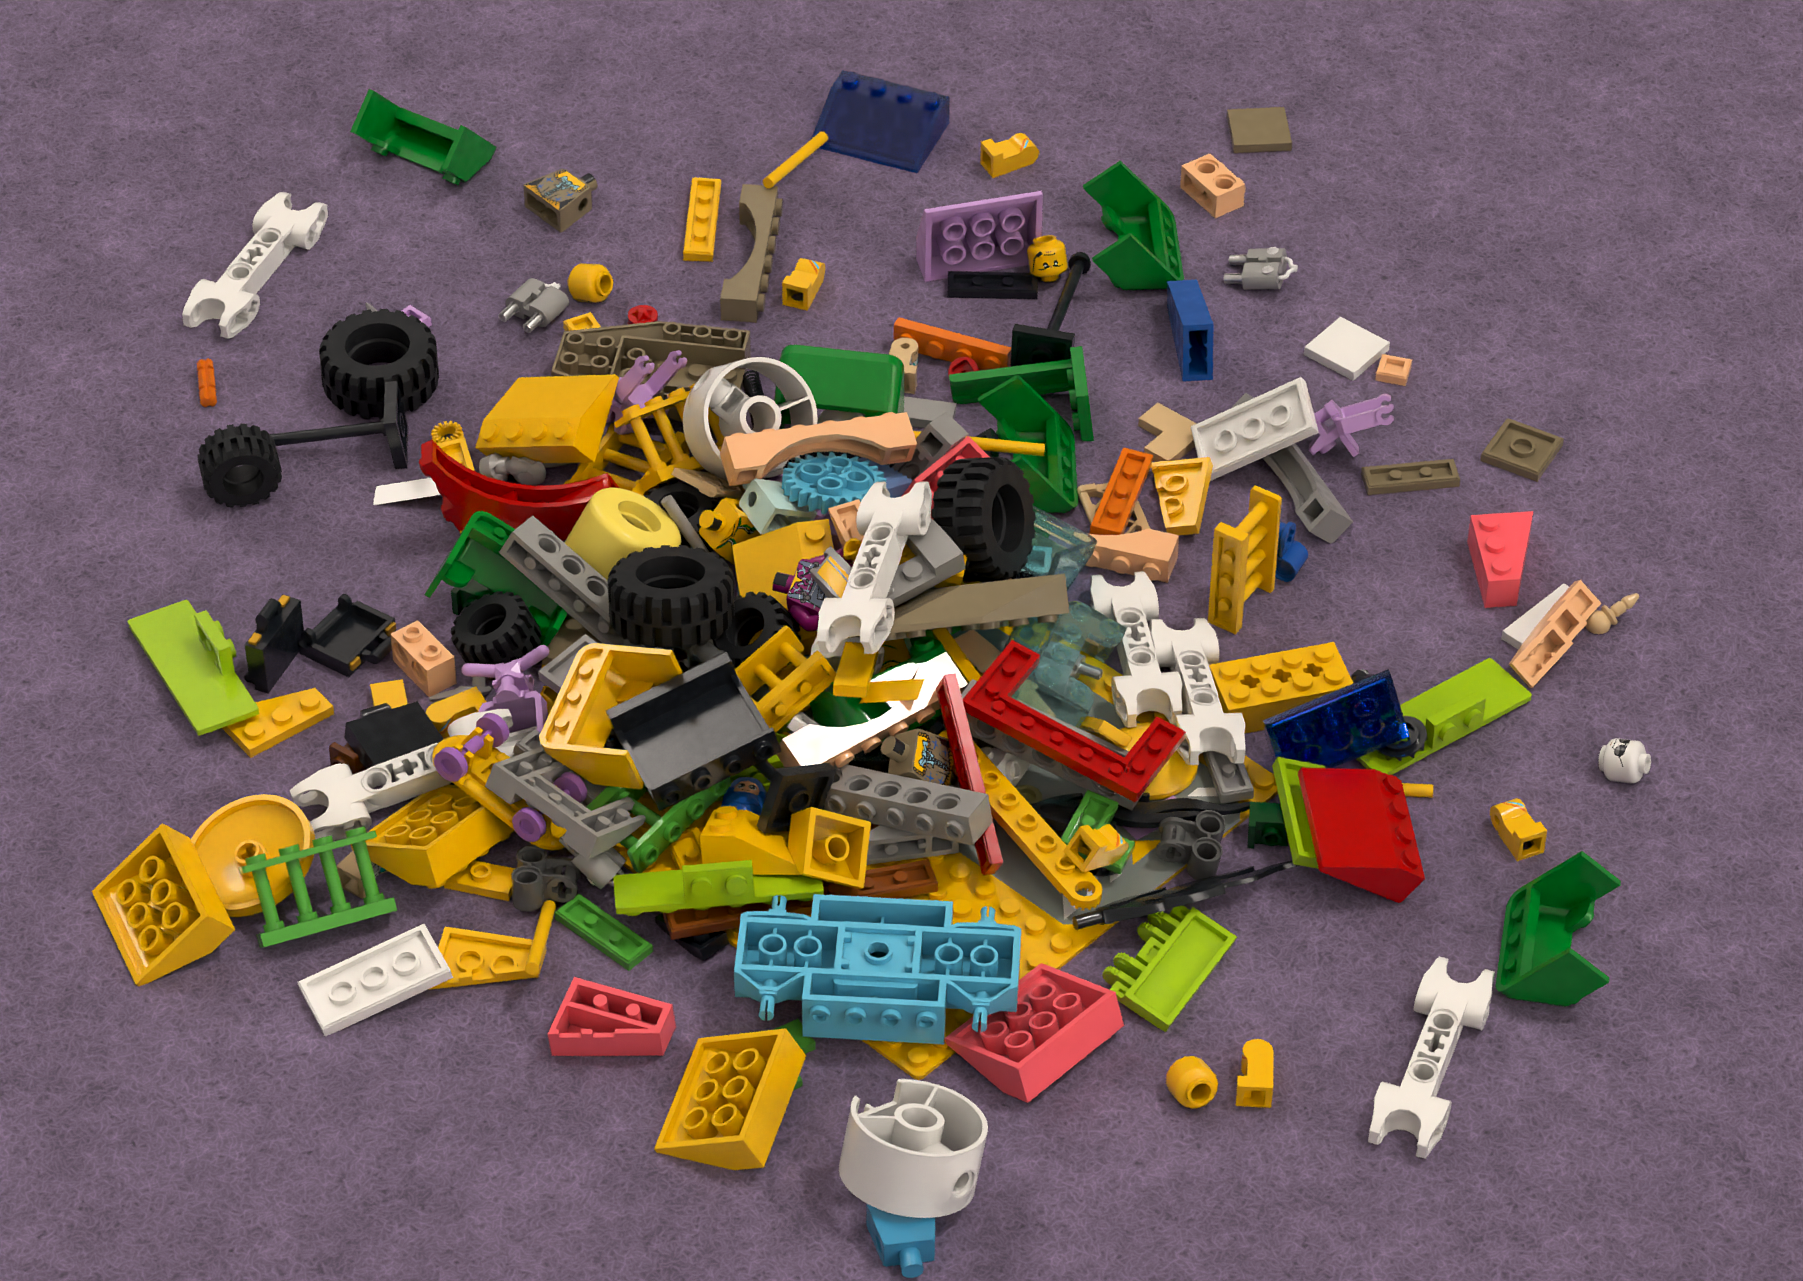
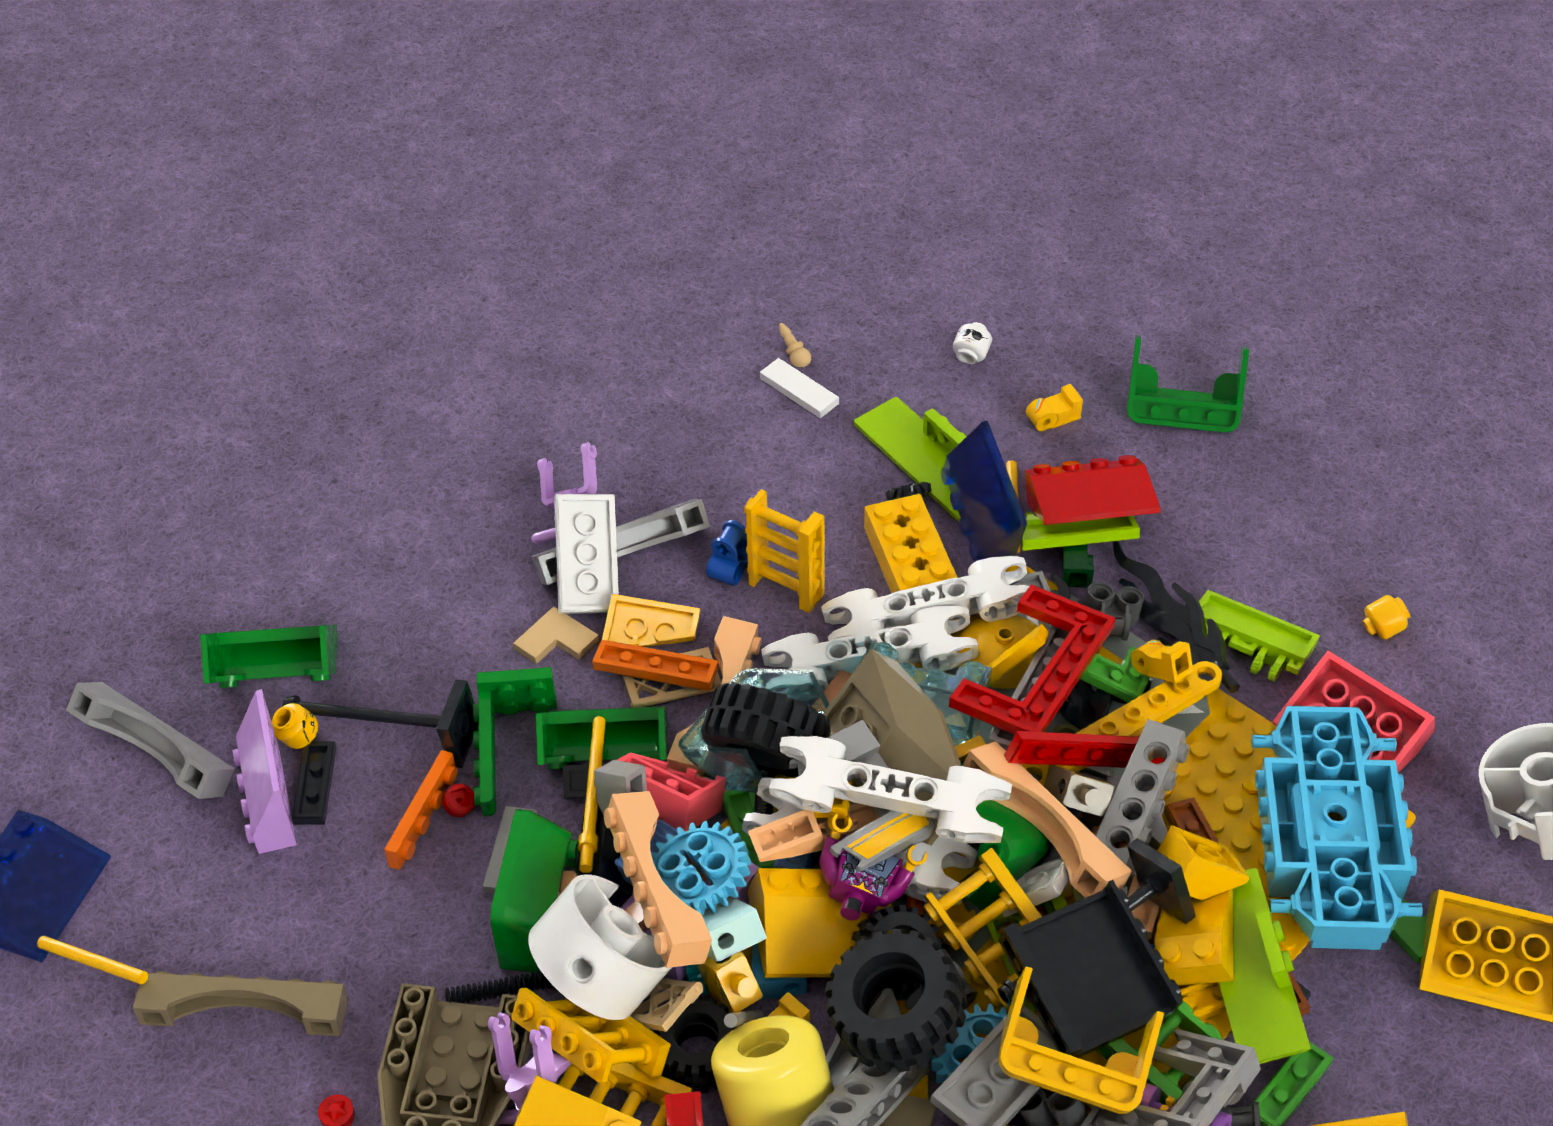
camera: 90 degrees left, 5 degrees up
coral wedge [547,977,676,1056] -> none
yellow tile [683,177,721,262] -> none
yellow leg [782,258,825,311] -> none
yellow tile [833,642,878,698] -> none
yellow sticker [860,678,925,703] -> none
tan leg [889,338,918,394] -> none
yellow leg [980,133,1039,178] -> none
blue slope [1167,279,1214,382] -> none
light nougat brick [1180,153,1245,218] -> none
light grey piece [1223,247,1298,290] -> none
dark tan tile [1227,107,1292,153] -> none
yellow leg [1236,1039,1274,1108] -> none
white tile [1304,317,1390,381] -> none
dark tan tile [1361,459,1460,495] -> none
white piece [1368,956,1495,1159] -> none
light nougat tile [1375,354,1412,386] -> none
coral wedge [1467,511,1533,608] -> none
dark tan tile [1480,418,1564,482] -> none
light nougat slope [1509,580,1601,688] -> none
none -> light grey arch [66,682,235,799]

